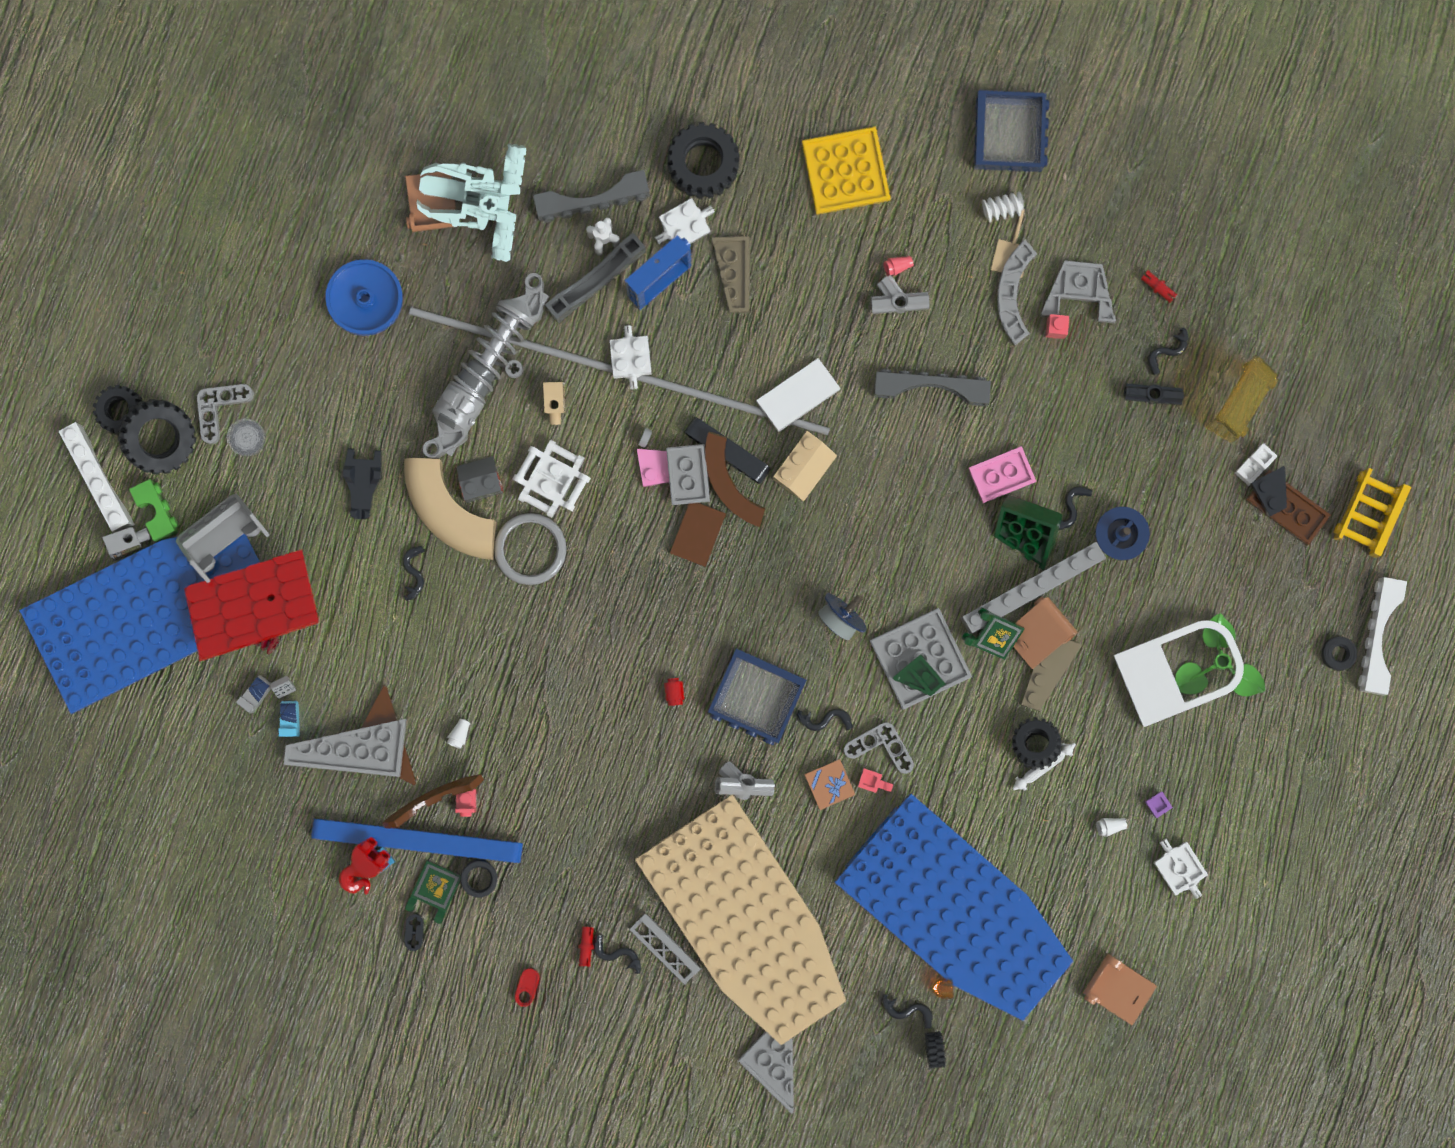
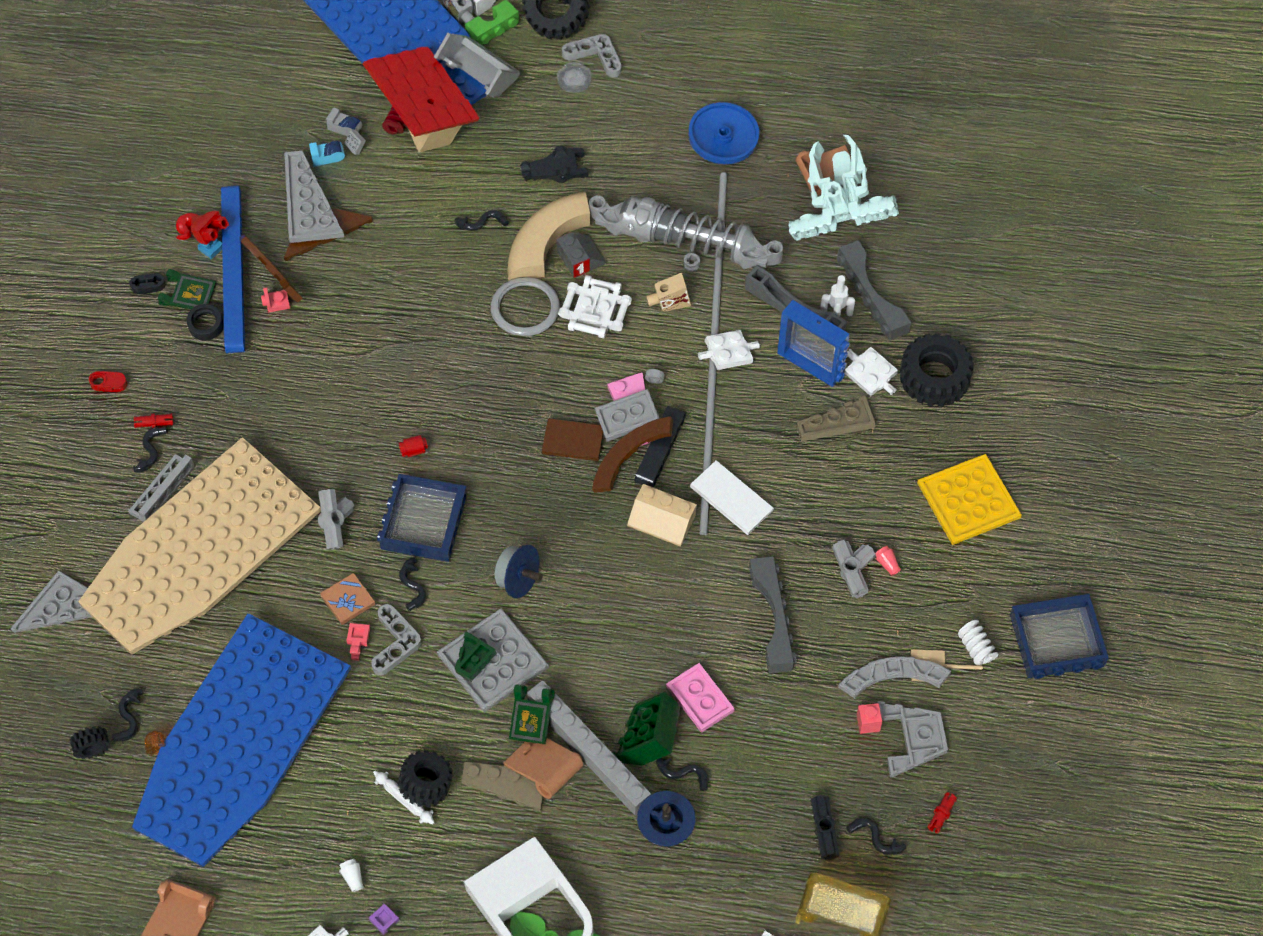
camera: 80 degrees right, 25 degrees down
white cone [447,719,470,749] -> none

